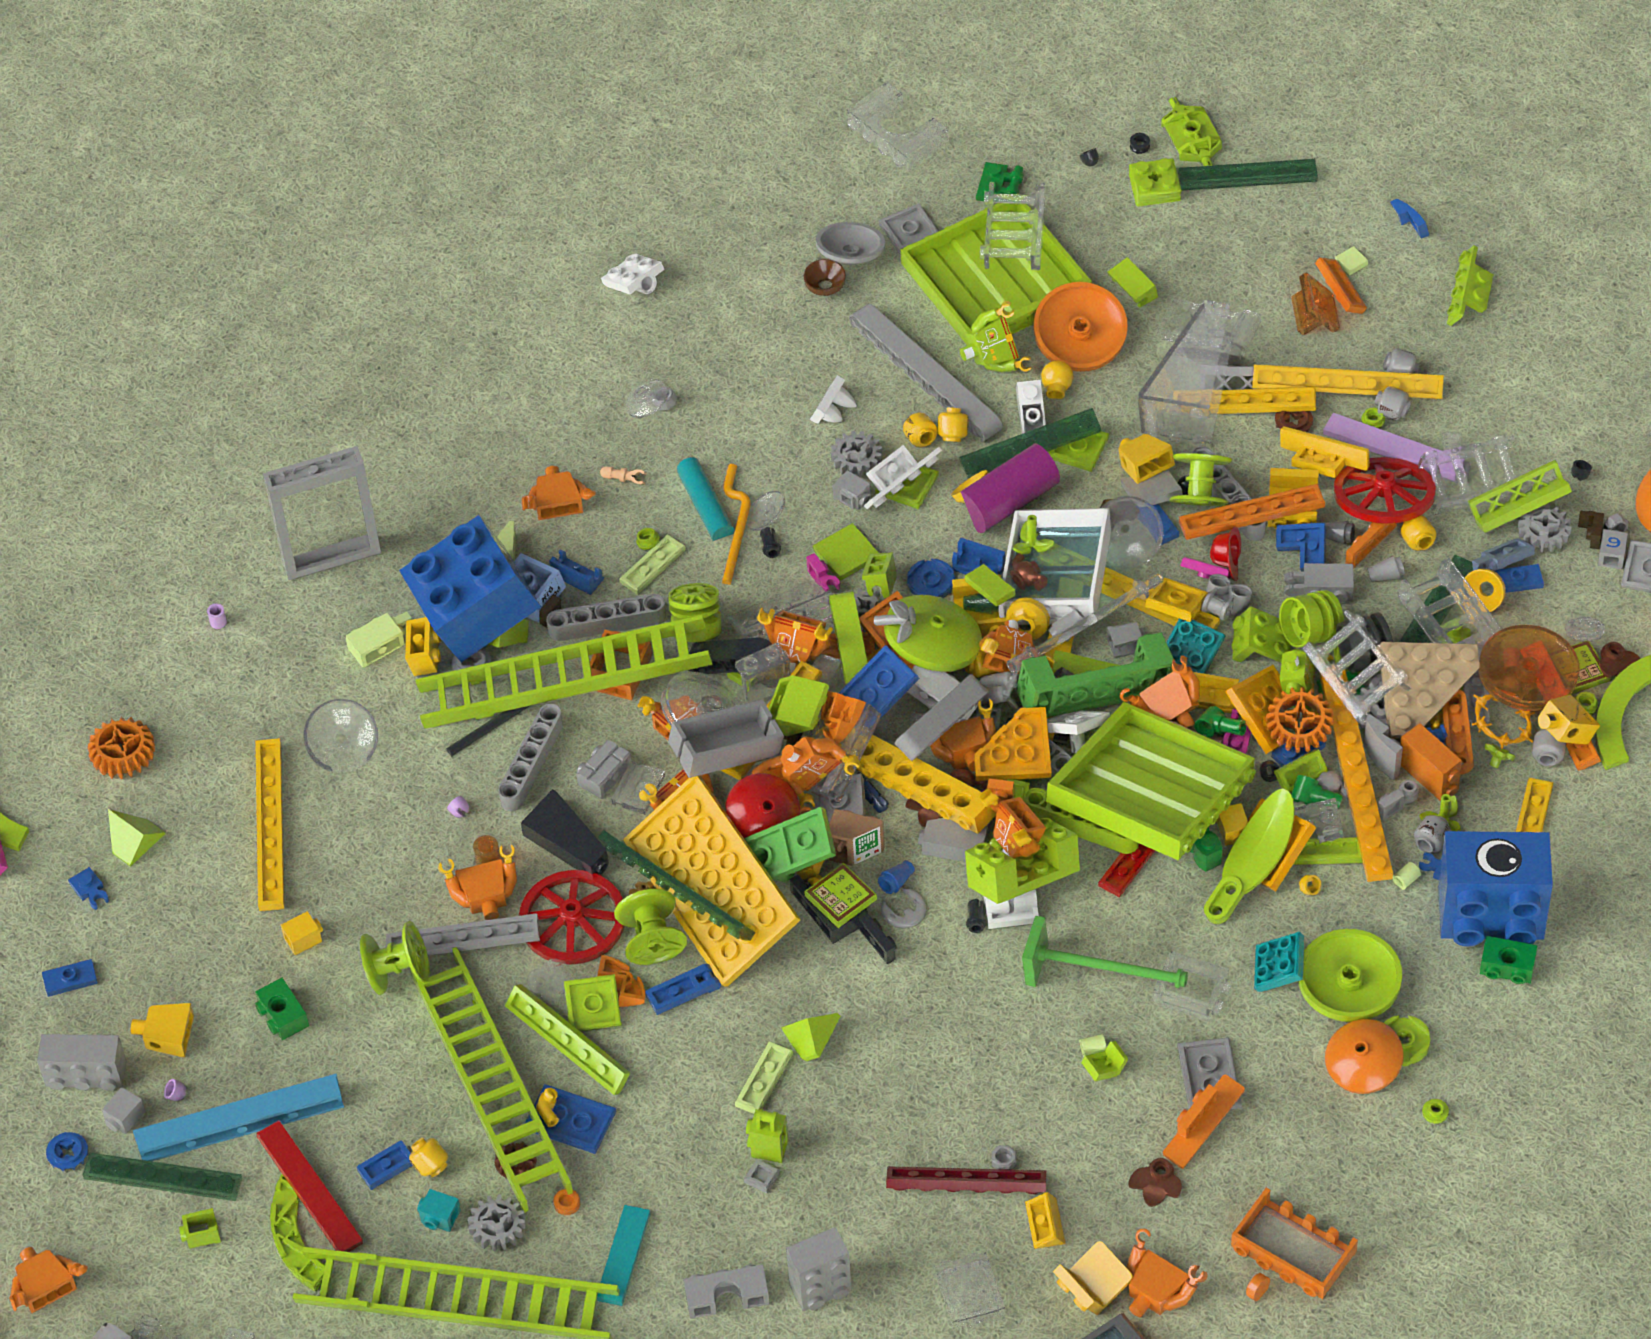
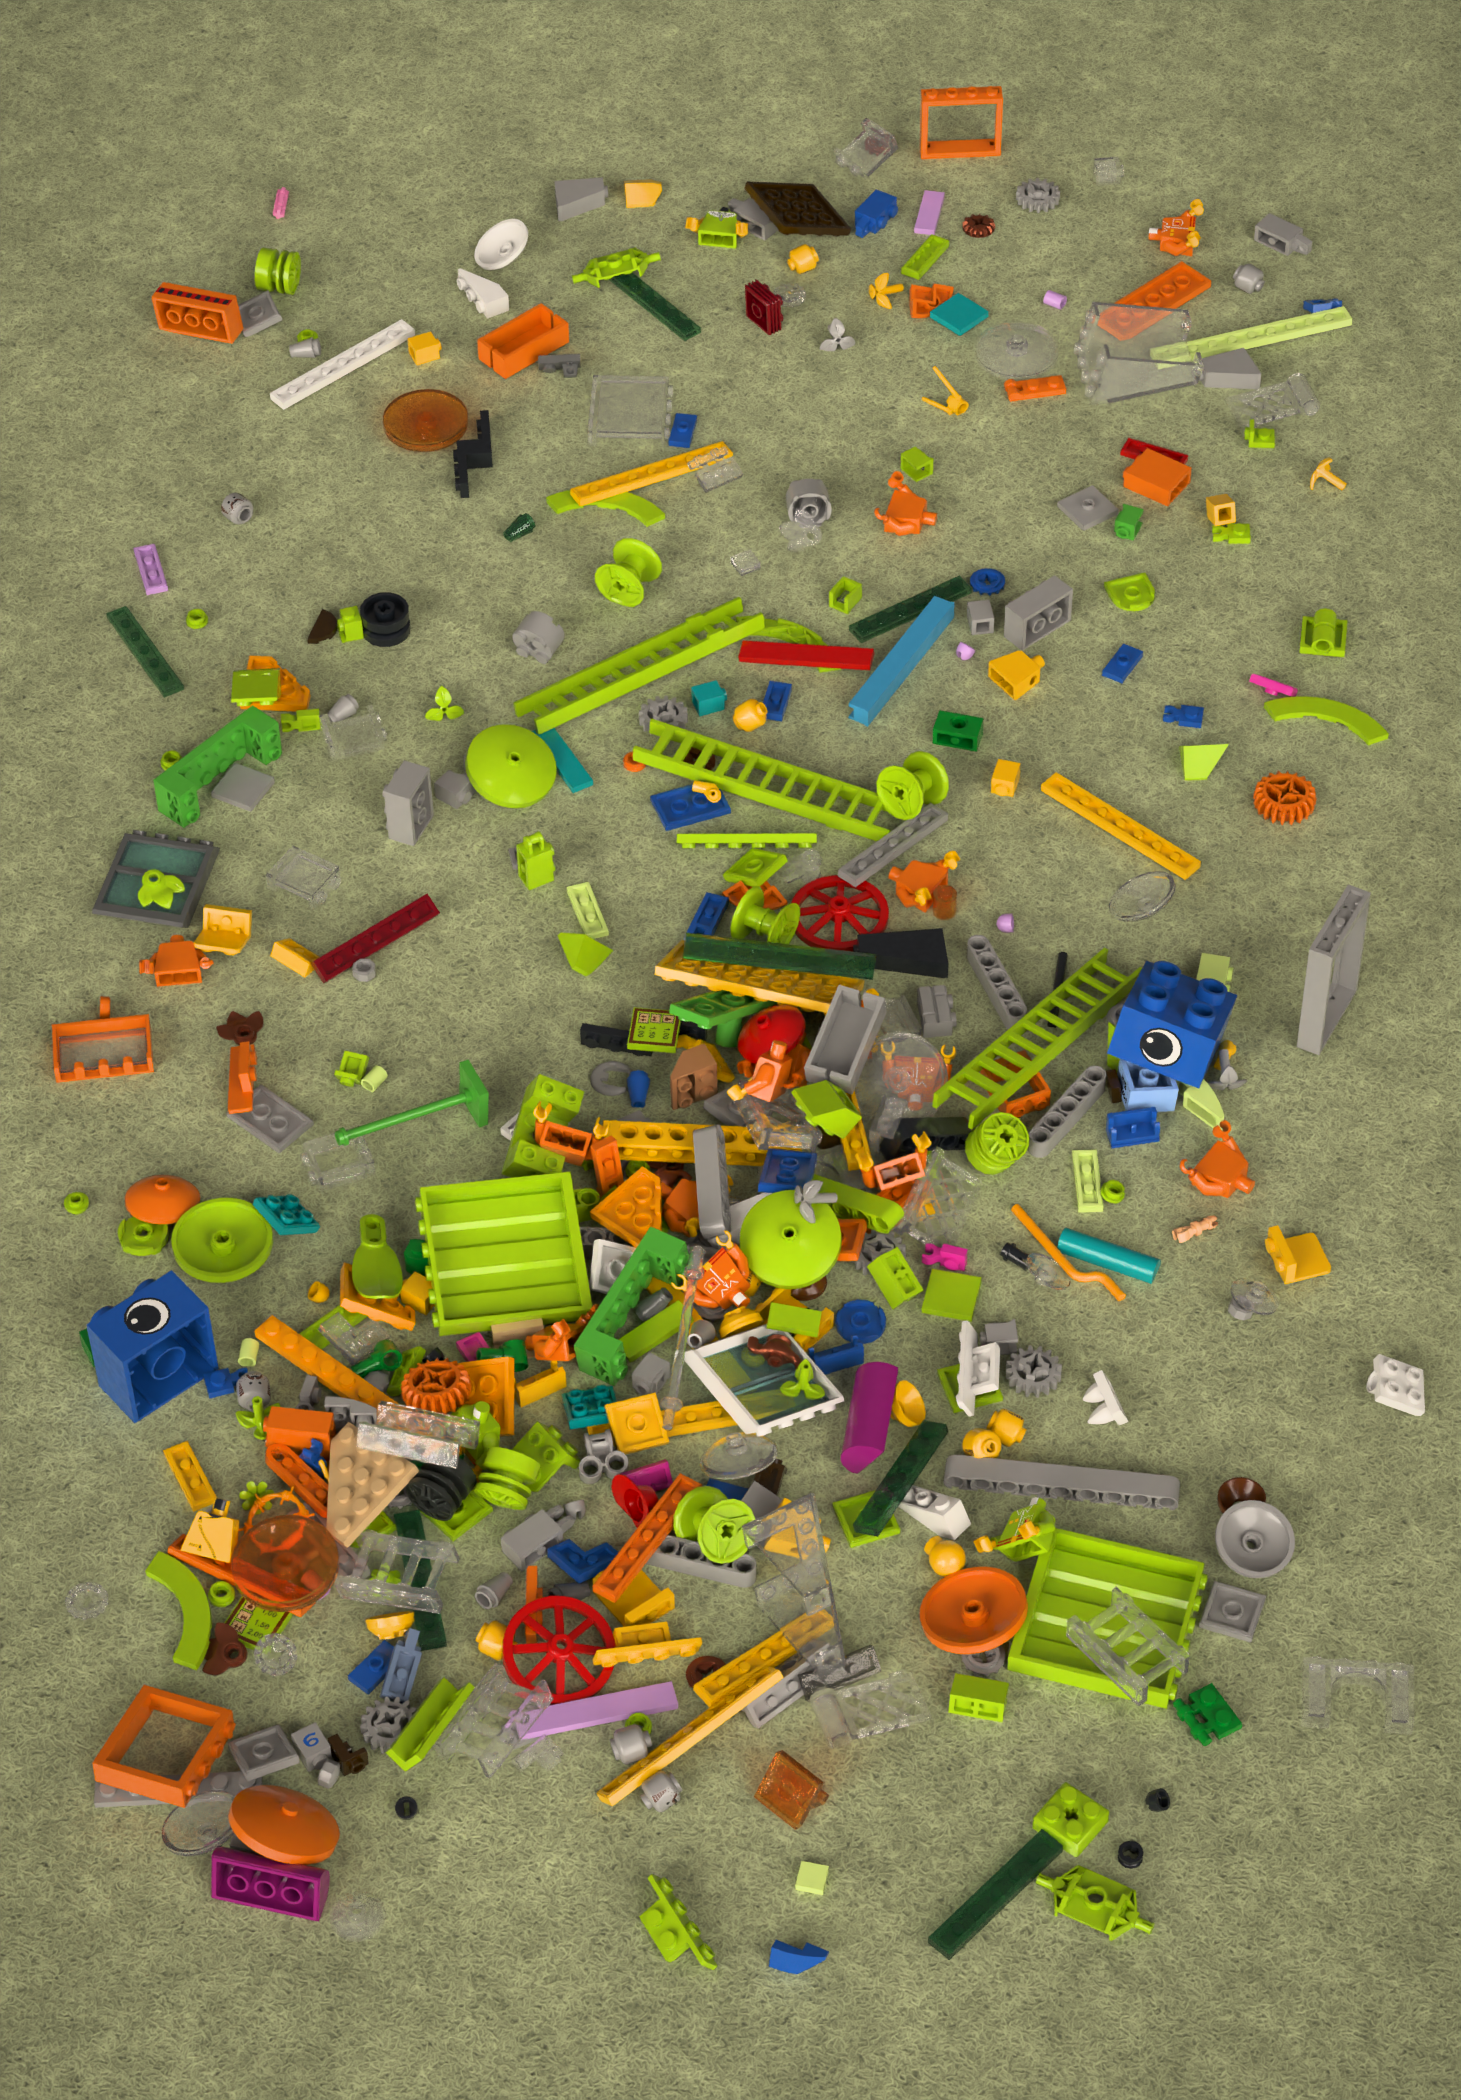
camera: 135 degrees right, 5 degrees down
orange brick [821,691,866,744] -> none
orange plate [1315,257,1367,314] -> none
none -> lime dish [465,724,557,808]
none -> light grey hinge [563,1500,586,1520]
none -> yellow bracket [1265,1225,1331,1284]

